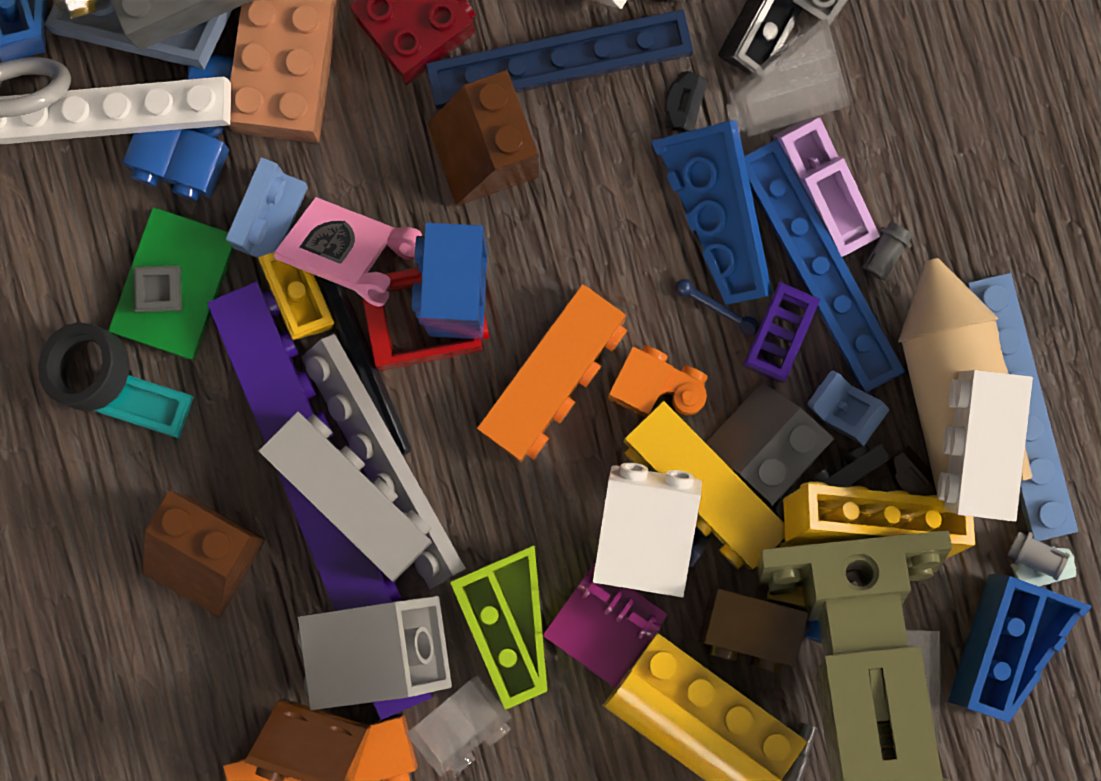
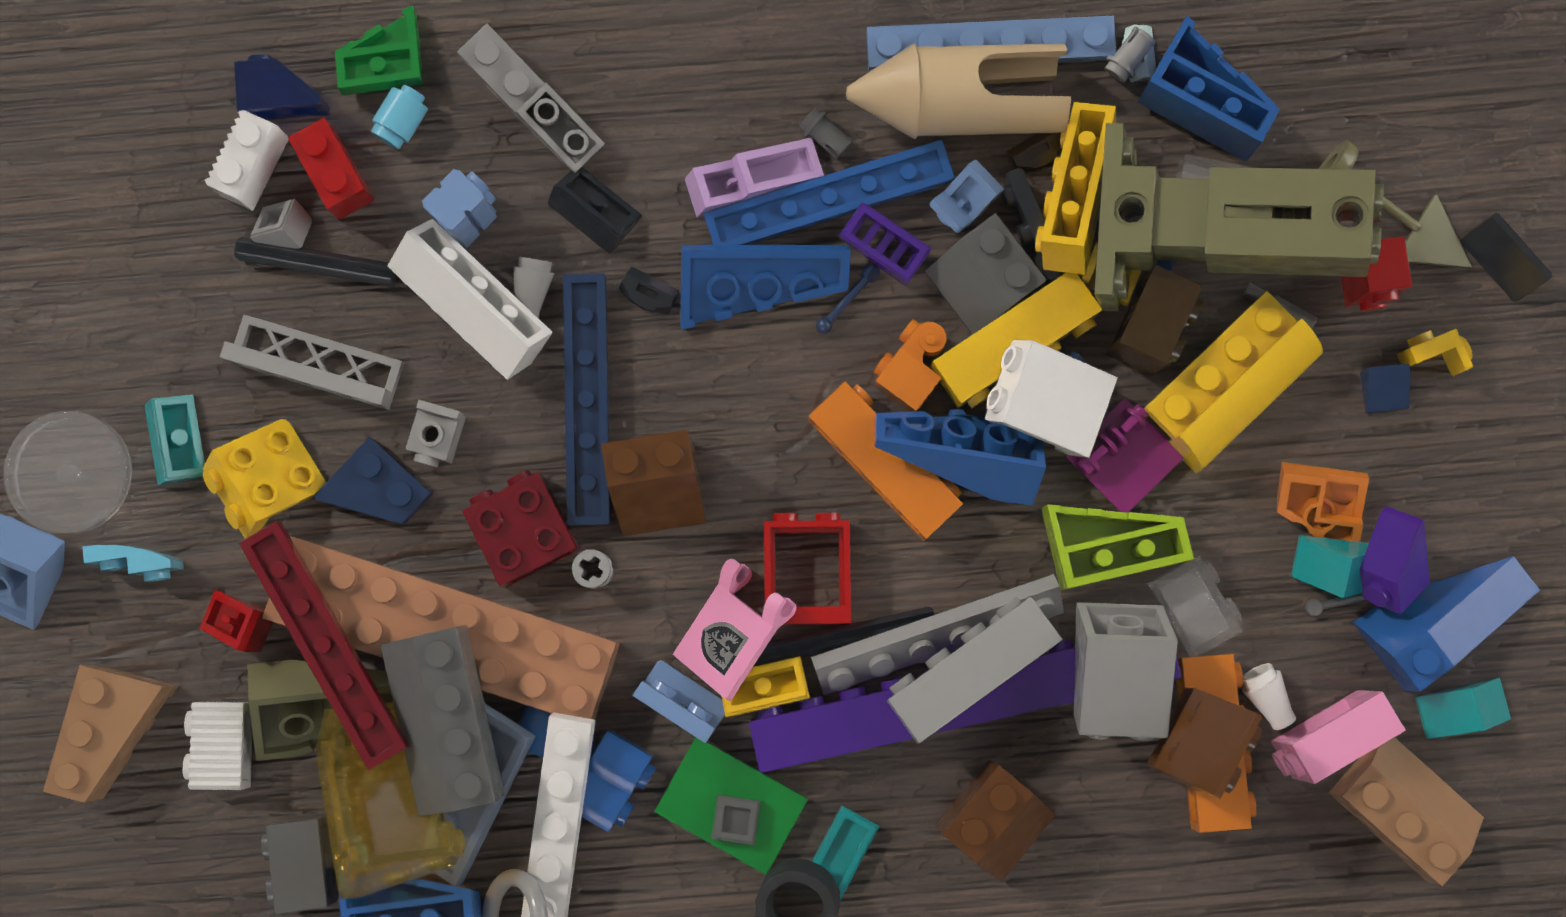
camera: 75 degrees left, 0 degrees up
blue brick [412,223,488,339] -> none
clear slope [726,19,850,137] -> none
white brick [937,370,1033,522] -> none
none -> light grey bush [572,549,614,589]
none -> blue wedge [875,408,1046,506]

